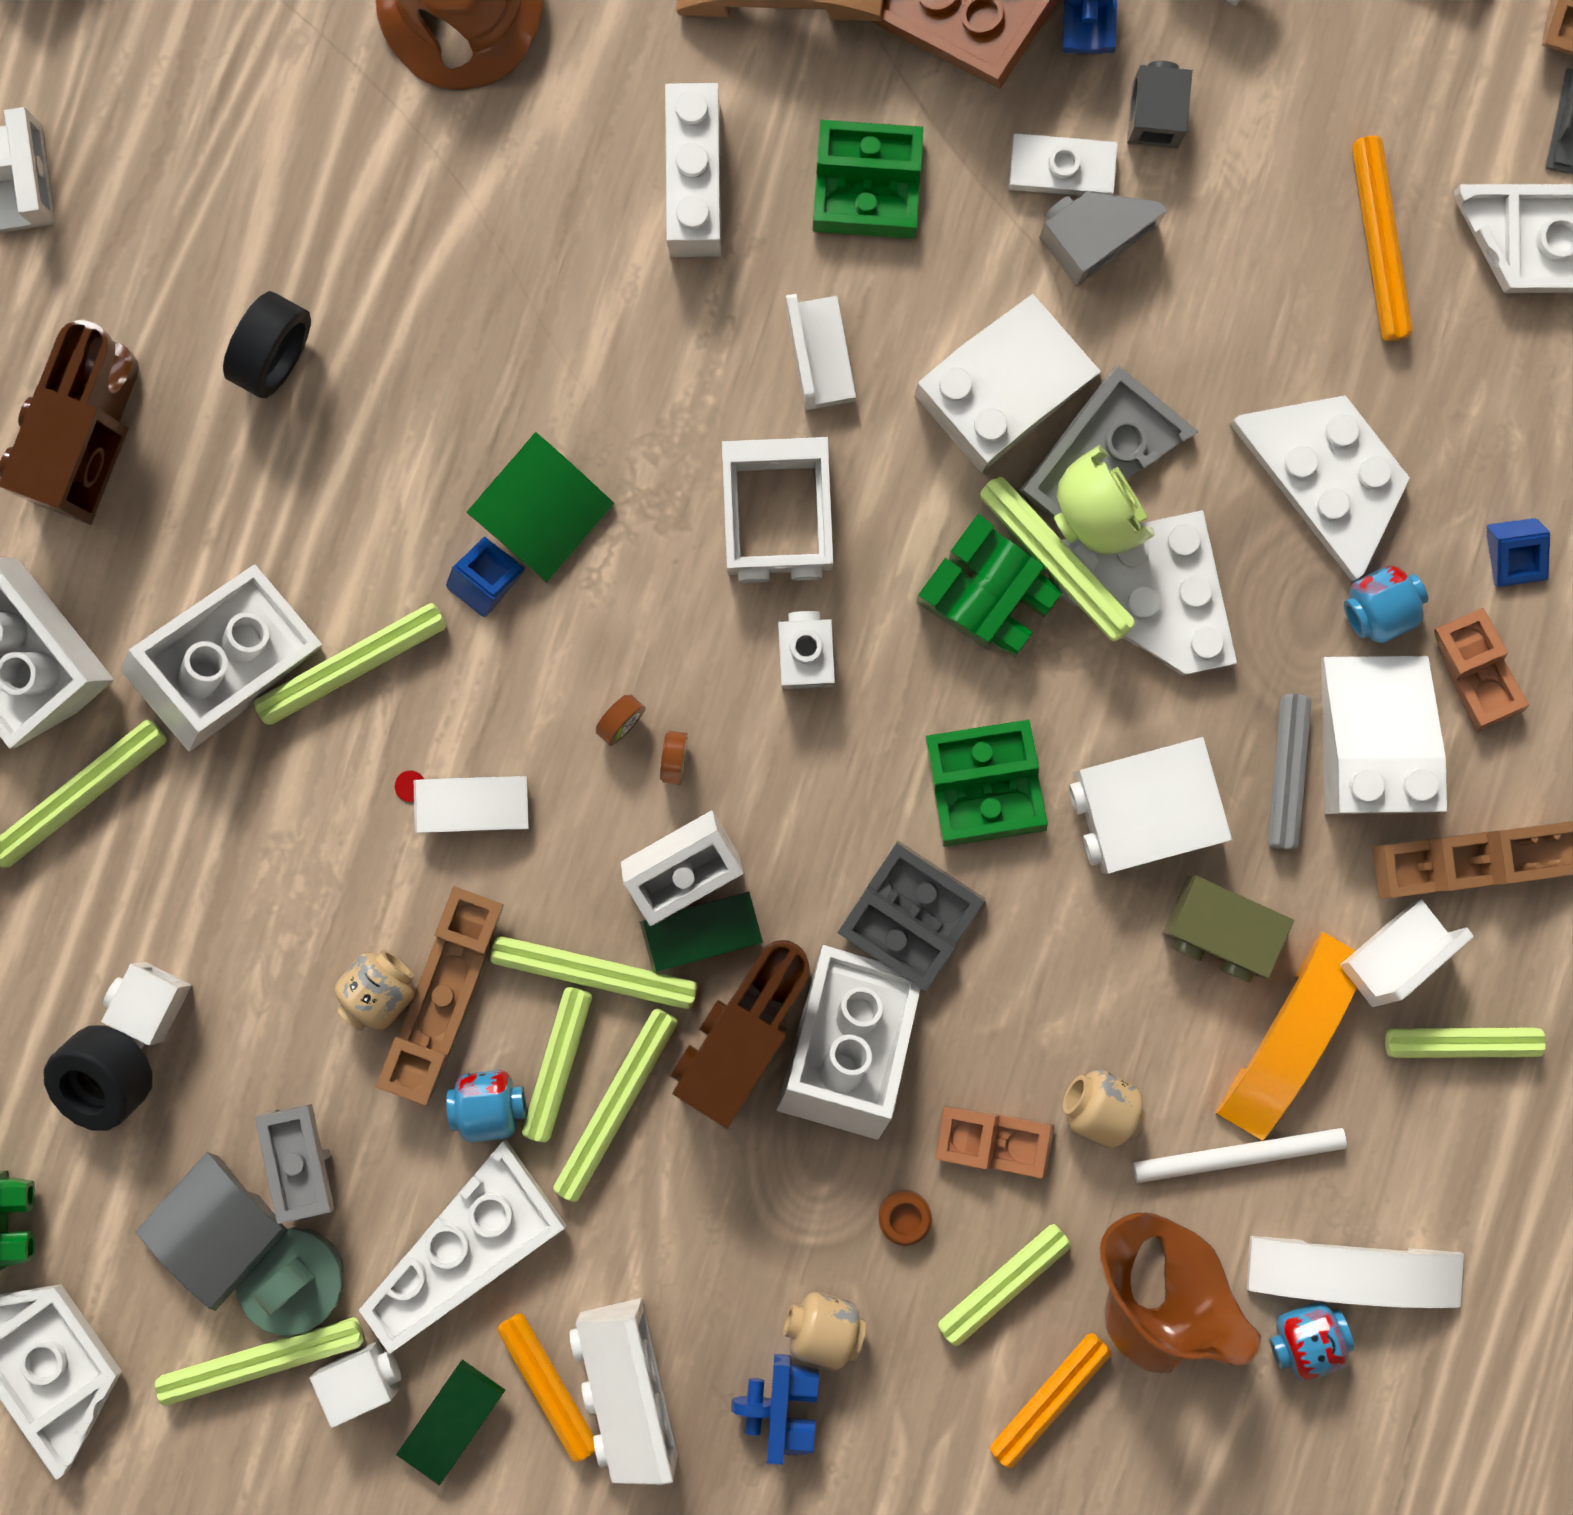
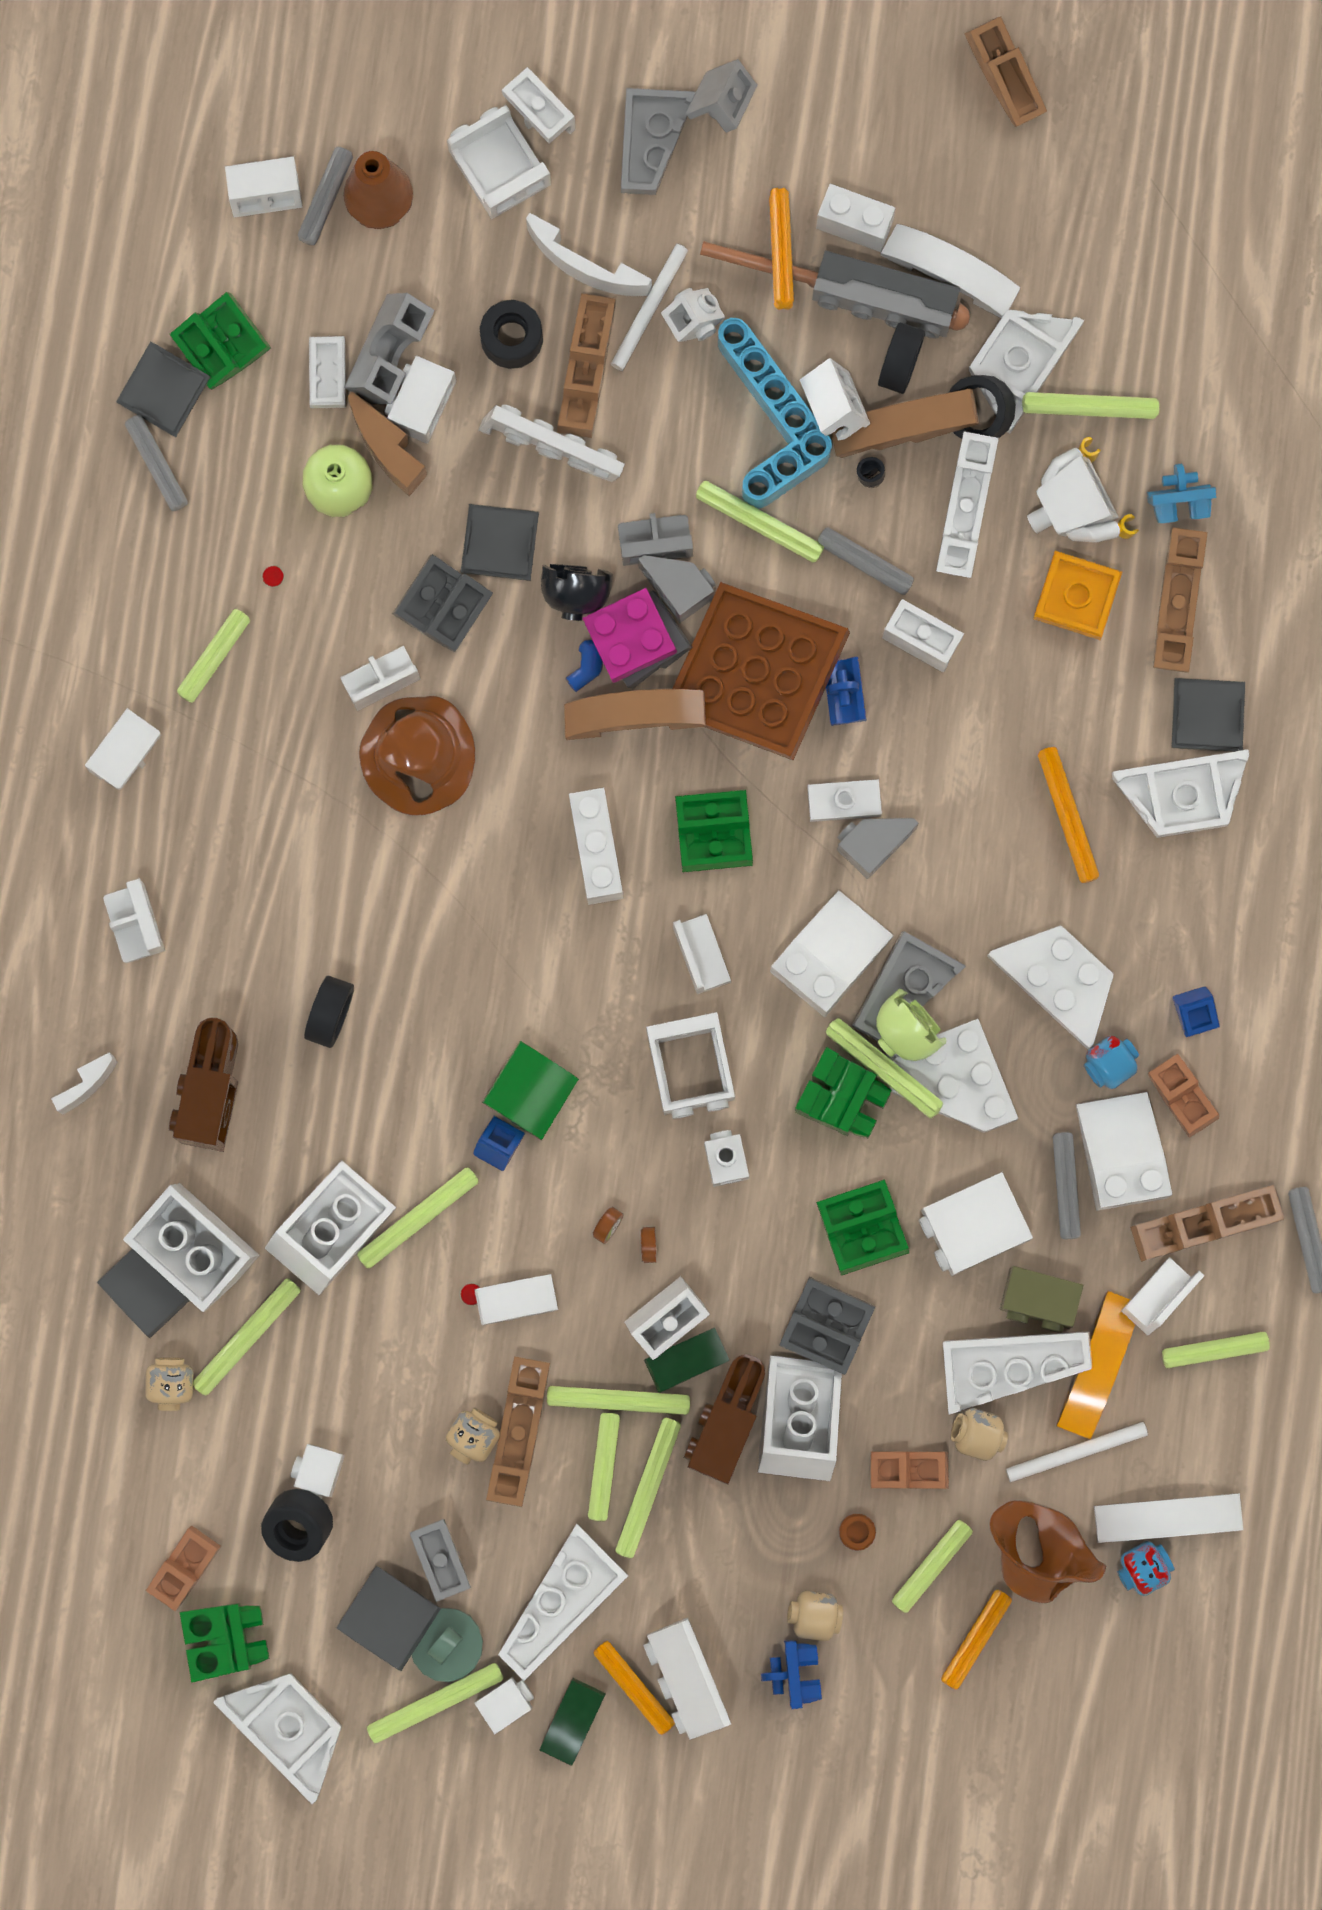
camera: 10 degrees left, 5 degrees down
dark azure head [446,1070,527,1143] -> none
dark grey brick [1127,61,1193,148] -> none
none -> white wing [943,1331,1092,1415]

